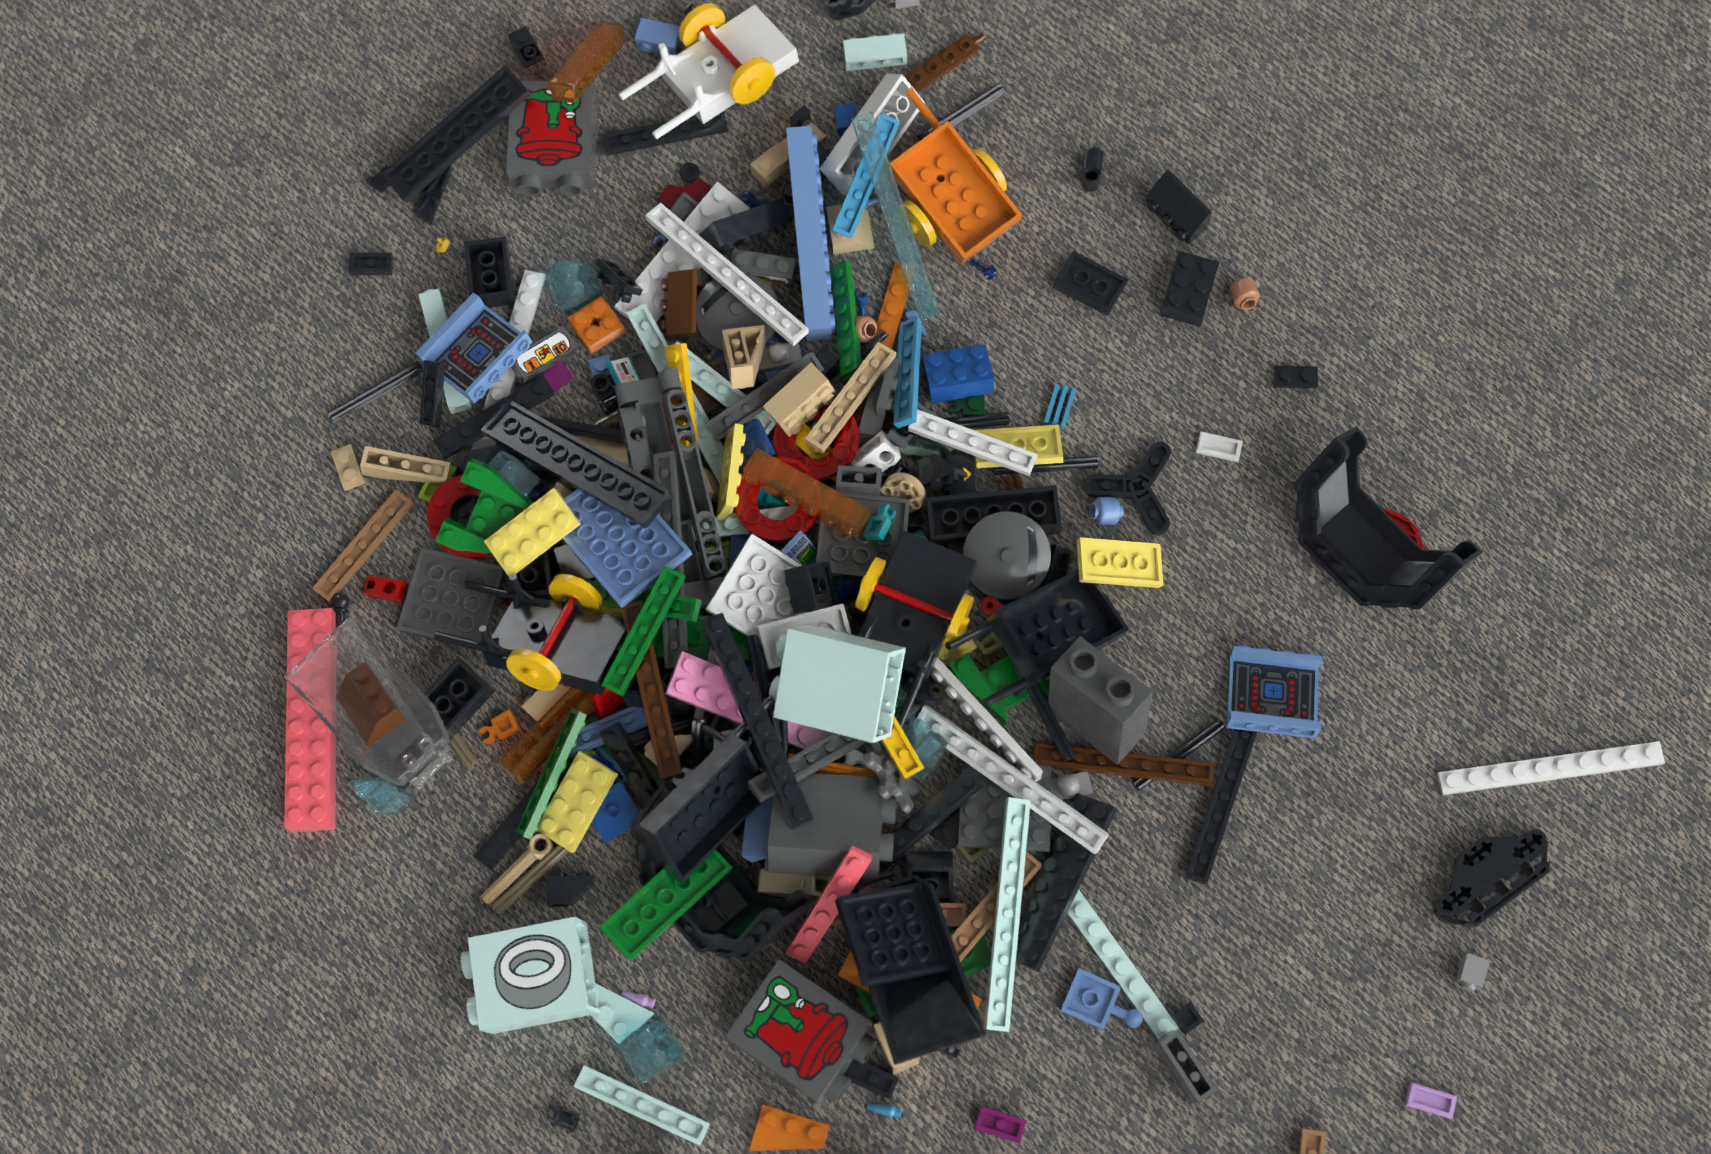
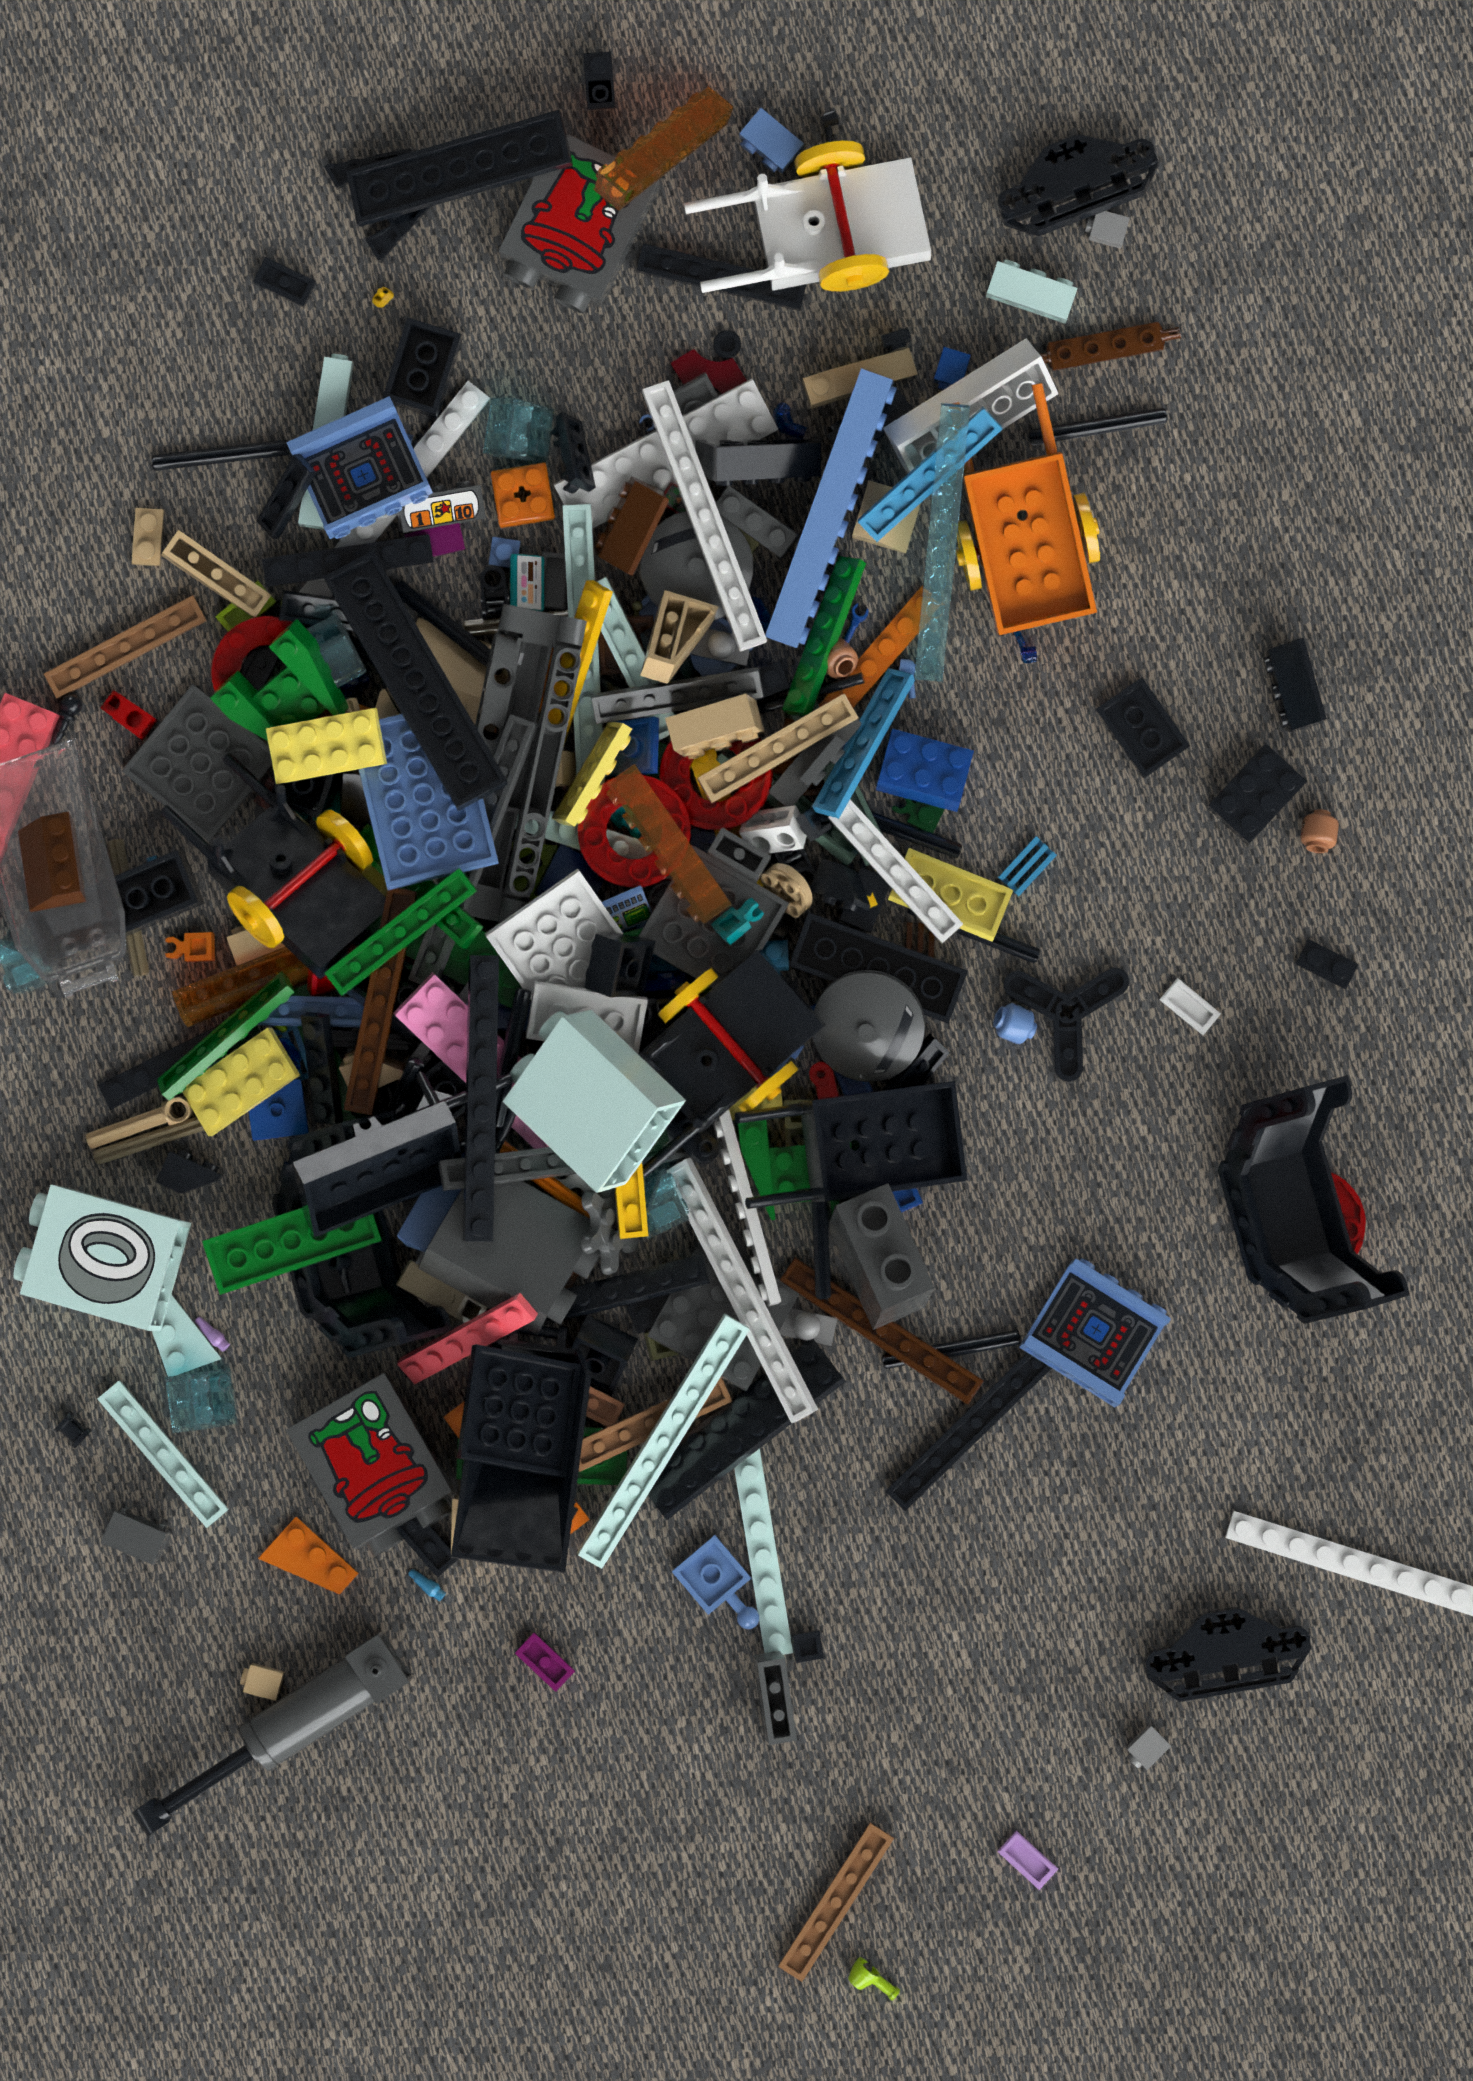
camera: 25 degrees right, 15 degrees up
light yellow plate [1077,537,1163,588] -> none
black piece [1081,147,1104,192] -> none

